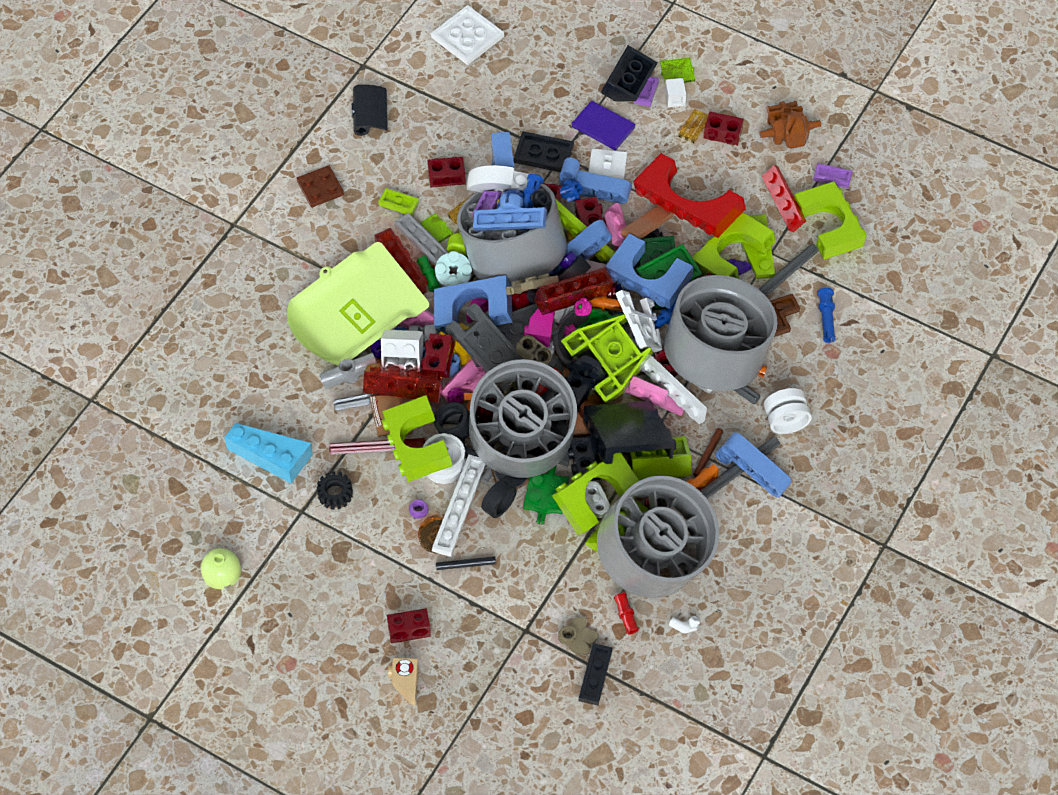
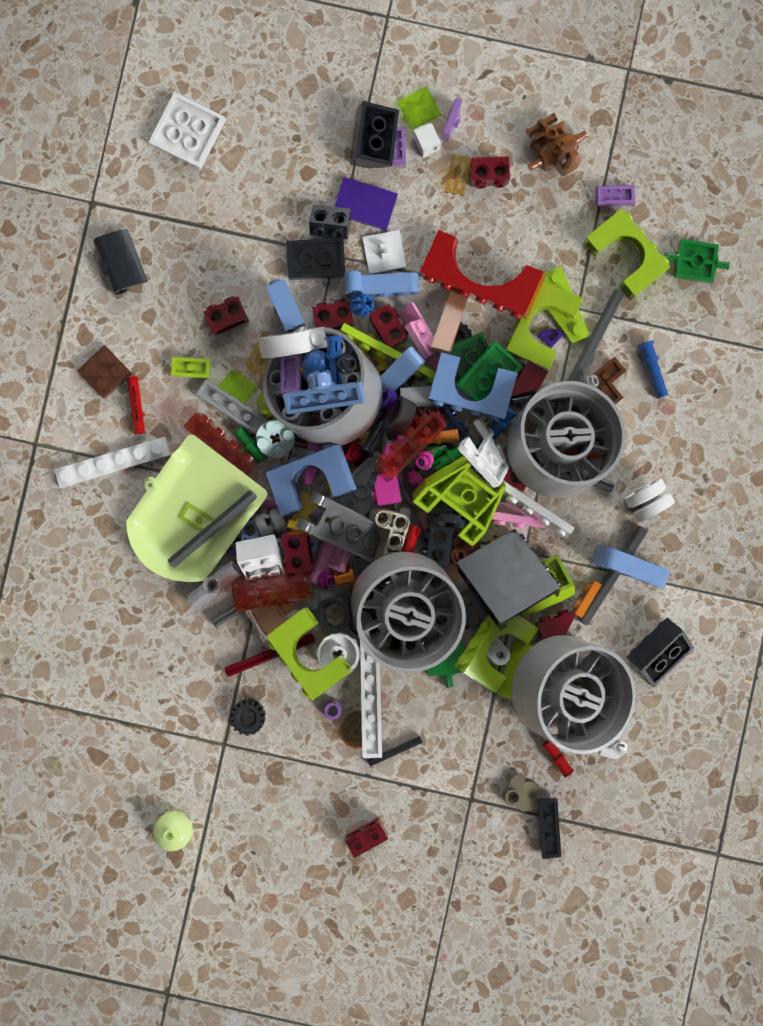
camera: 20 degrees left, 30 degrees up
medium azure wedge [224,423,313,483] -> none
tan slope [388,658,419,705] -> none
black tyre [481,479,517,518] -> none
dark tan plate [505,273,559,295] -> none
copper bar [693,428,724,477] -> none
plate [762,165,807,233] -> none
none -> white plate [54,437,171,488]
none -> red pin [126,376,146,435]
none -> dark grey axle [168,490,257,568]
none -> black brick [309,205,351,239]
none -> medium lavender plate [442,98,462,142]
none -> black slope [626,617,694,688]
none -> green plate [664,239,730,284]

